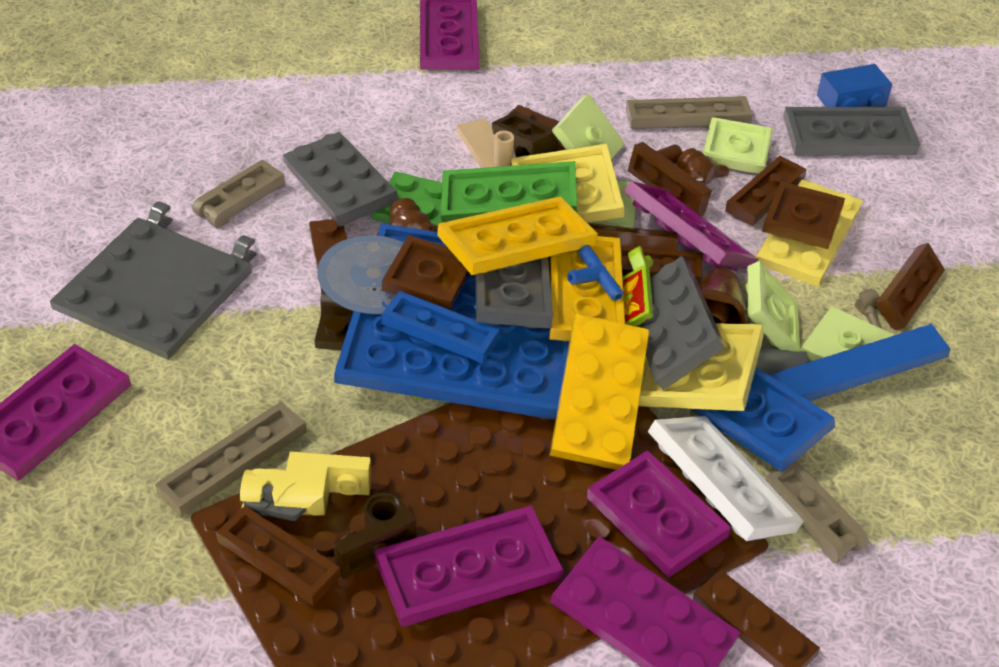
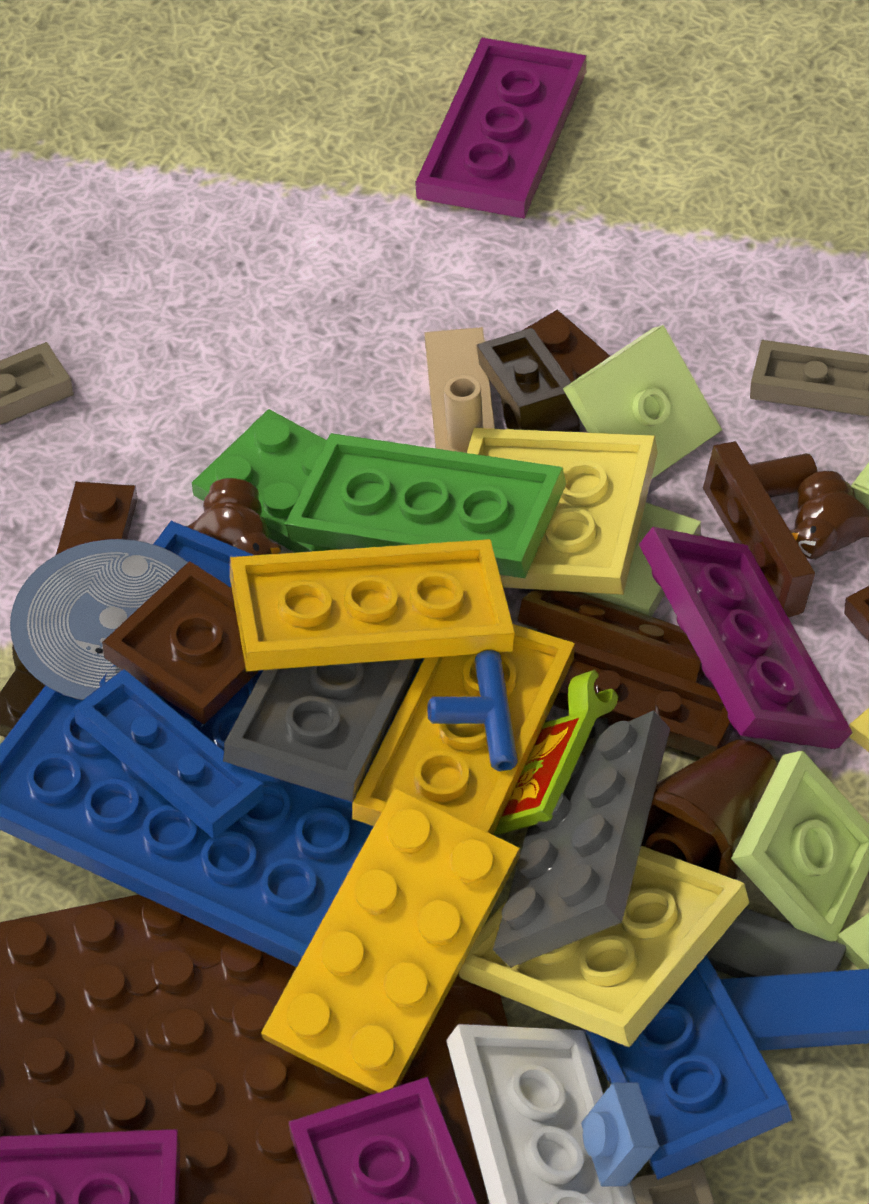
camera: 25 degrees right, 5 degrees up
dark grey plate [283,131,399,227] -> none
none -> medium blue plate [581,1083,659,1187]

